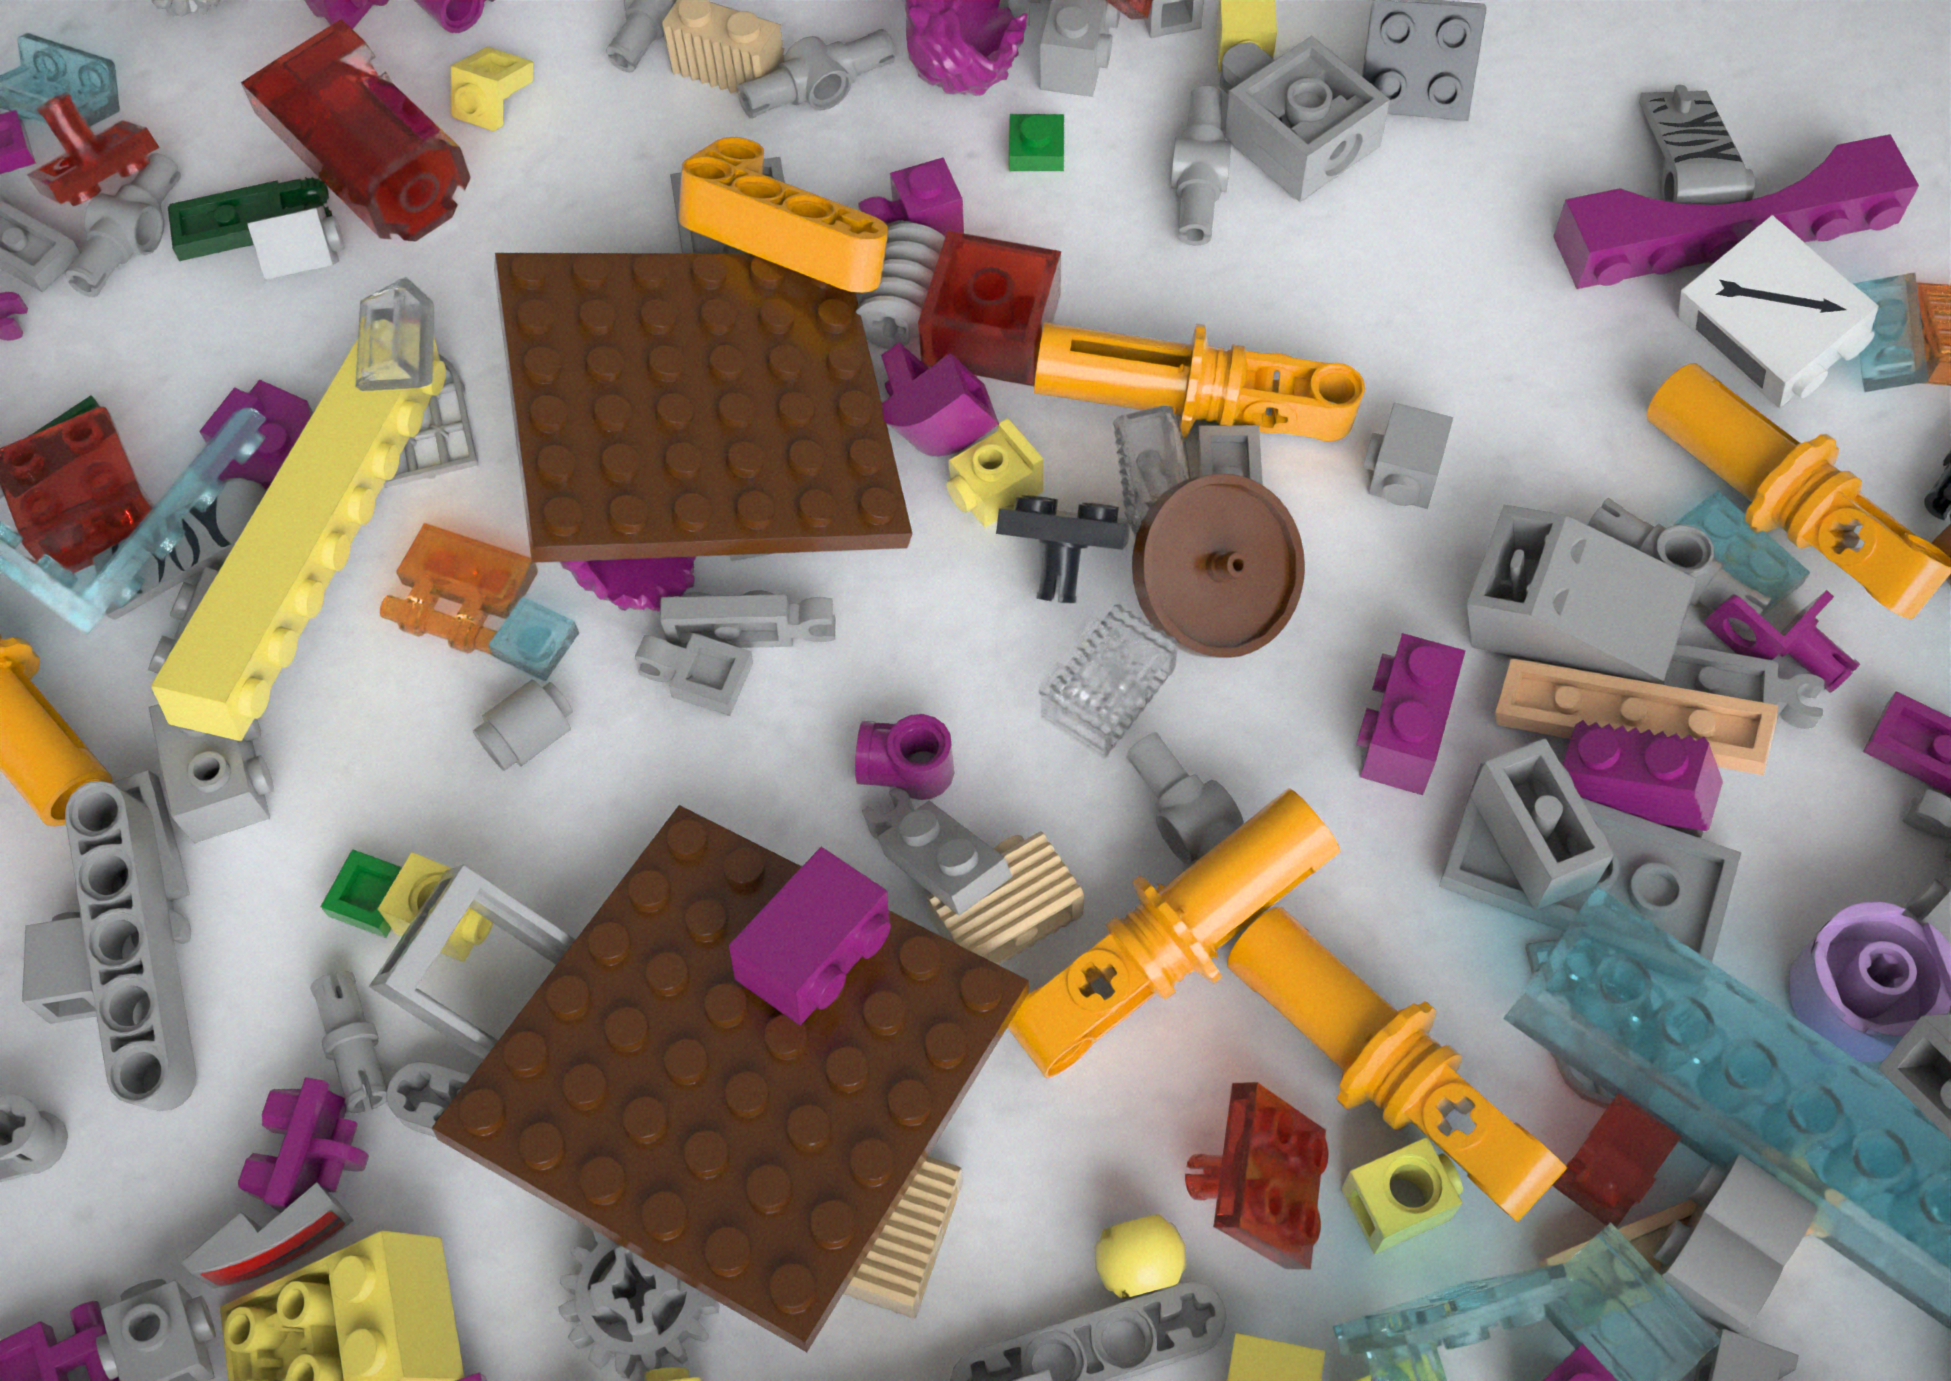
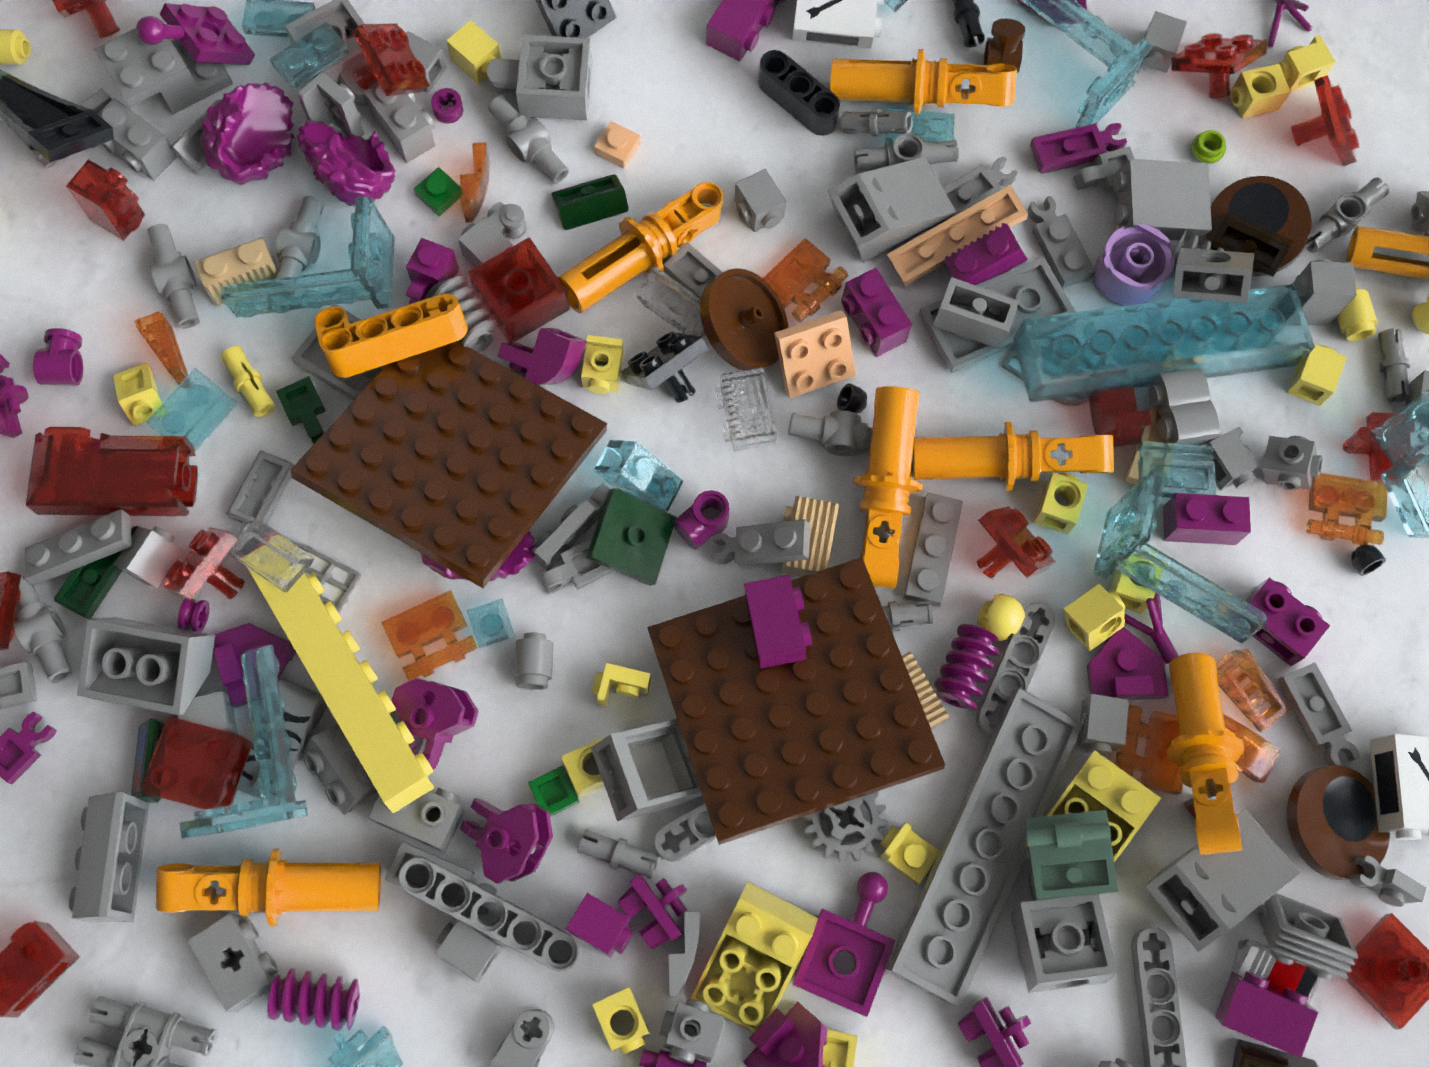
camera: 55 degrees left, 10 degrees up
magenta bracket [1704,590,1860,693] -> none
none -> light grey plate [24,509,132,585]
none -> light grey slope [77,617,215,715]
none -> clear orange slope [134,311,191,389]
none -> clear light blue plate [146,368,238,458]
none -> clear red plate [163,527,245,601]
none -> light grey brick [173,691,238,746]
none -> magenta bush [177,597,210,632]
none -> light yellow pin [220,346,276,417]
none -> clear light blue bracket [221,196,395,317]
none -> light grey plate [226,450,294,529]
none -> dark green plate [276,377,326,445]
none -> magenta hinge [391,678,479,770]
none -> magenta bush [431,88,464,124]
none -> light grey brick [458,202,526,282]
none -> clear orange slope [460,142,490,223]
none -> magenta hinge [460,798,553,884]
none -> dark green slope [551,174,629,230]
none -> magenta brick [566,893,633,958]
none -> dark green plate [586,488,677,586]
none -> light yellow bracket [592,663,651,707]
none -> light yellow brick [592,987,649,1055]
none -> light nougat plate [594,121,641,168]
none -> clear light blue slope [594,440,683,512]
none -> black beam [758,50,840,136]
none -> clear orange plate [763,238,848,323]
none -> light nougat plate [774,310,856,398]
none -> black hinge [837,383,867,414]
none -> light grey pin [841,109,913,137]
none -> light grey pin [882,600,933,632]
none -> light grey plate [904,493,963,607]
none -> magenta piece [934,624,1000,710]
none -> light grey plate [1028,196,1096,289]

